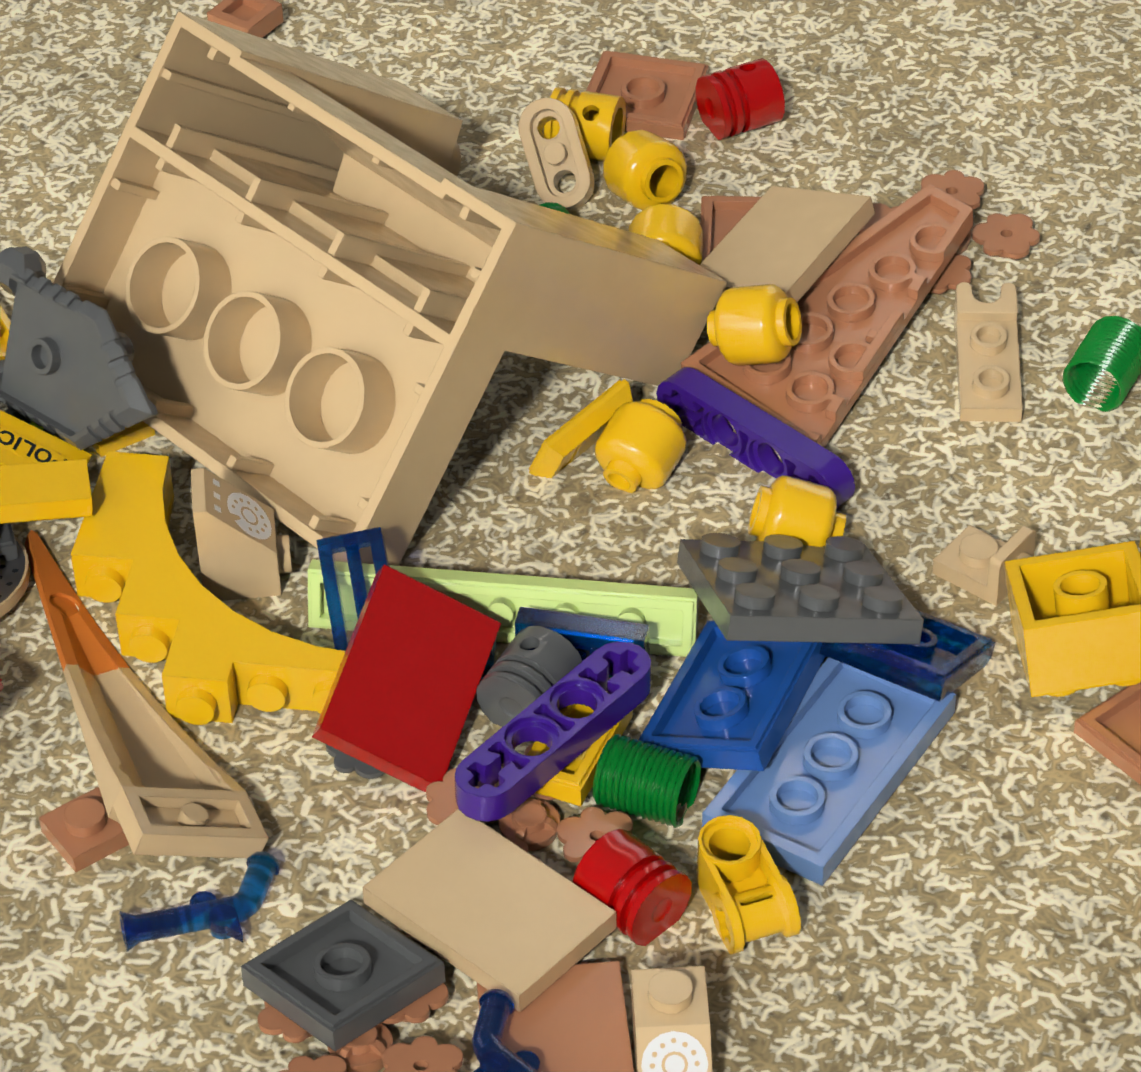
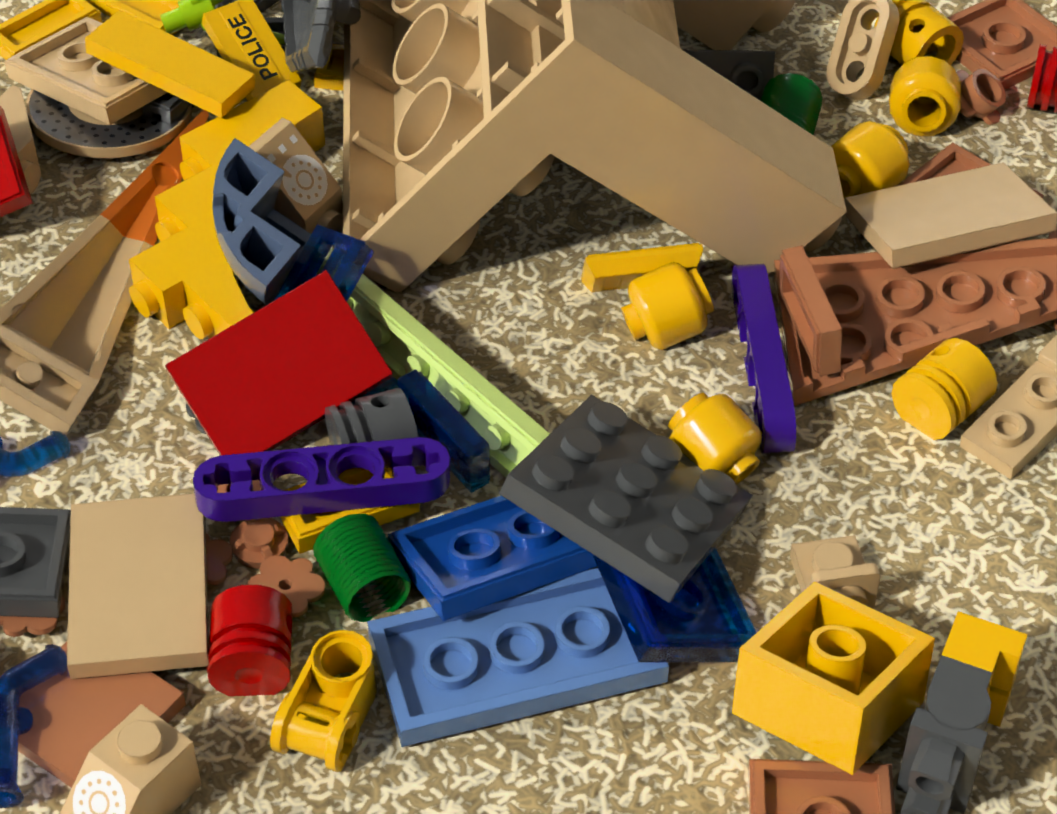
camera: 40 degrees right, 5 degrees up
yellow head [707,284,802,366] -> none
none -> sand blue brick [212,138,321,305]
none -> nougat tile [780,245,842,377]
none -> yellow piece [891,338,998,440]
none -> nougat plate [956,69,1006,125]

